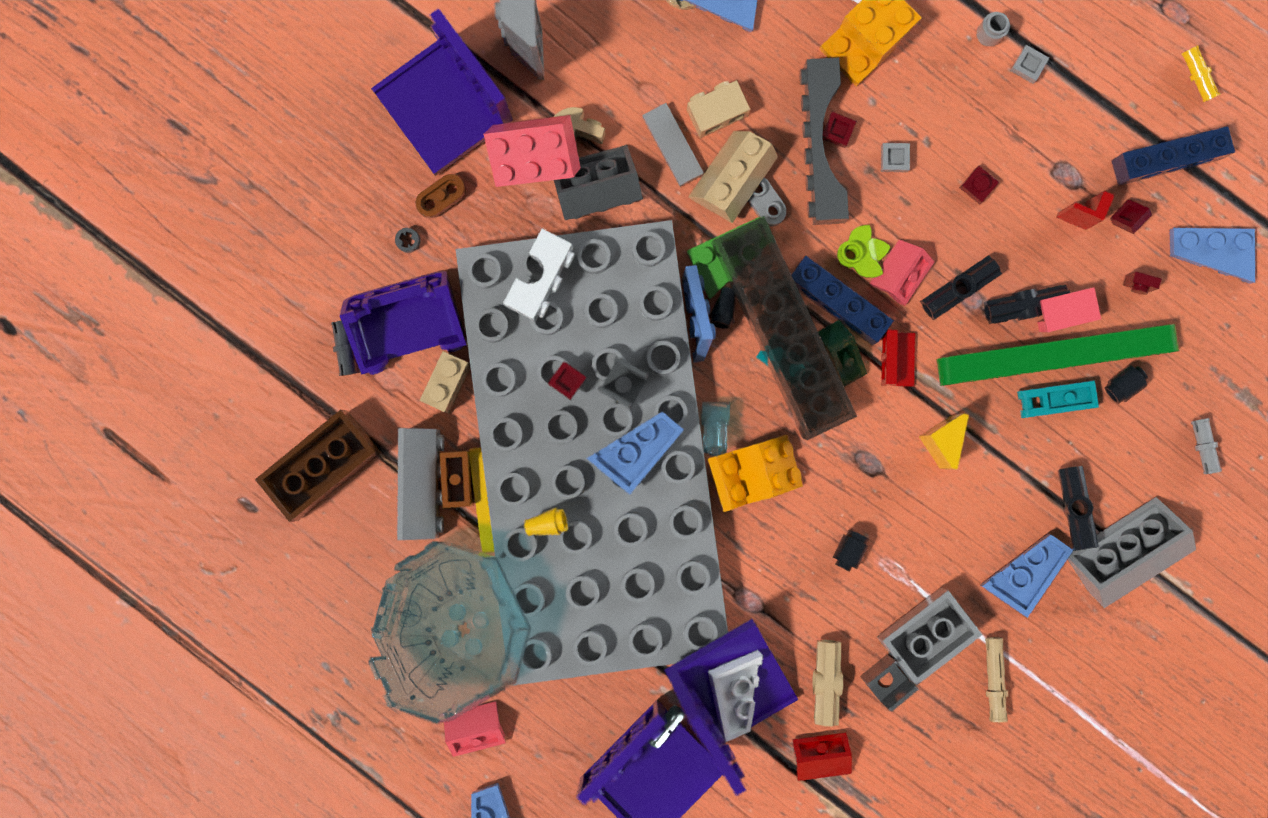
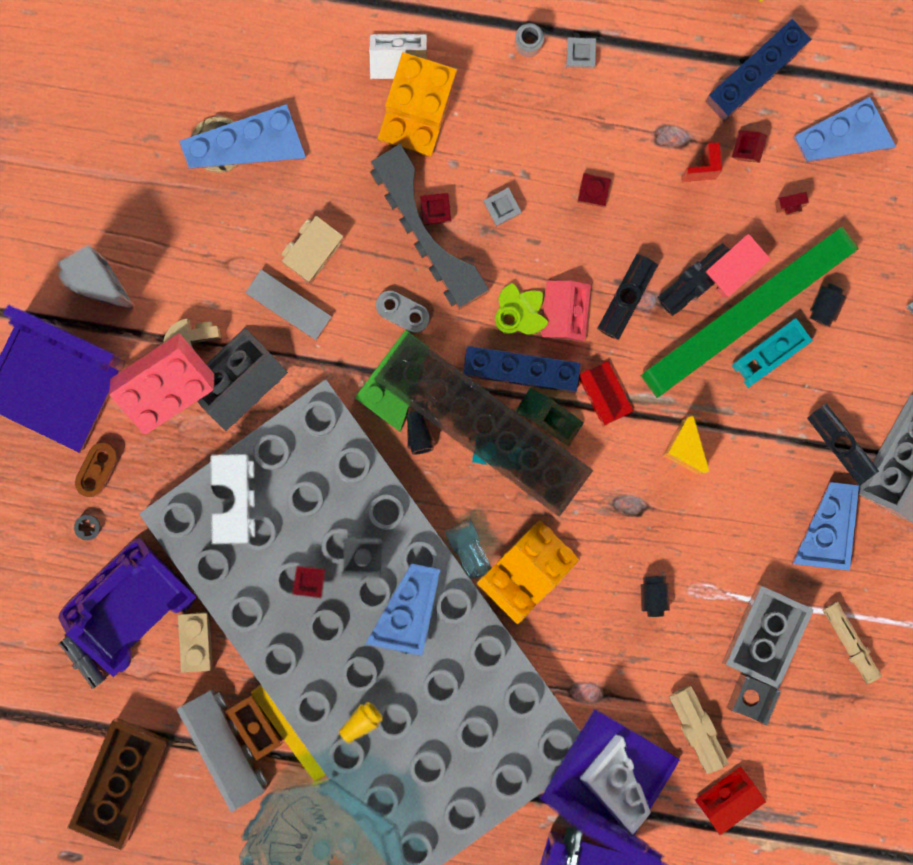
camera: 40 degrees left, 0 degrees up
medium blue wing [682,265,716,362] -> none
tan slope [688,131,778,223] -> none

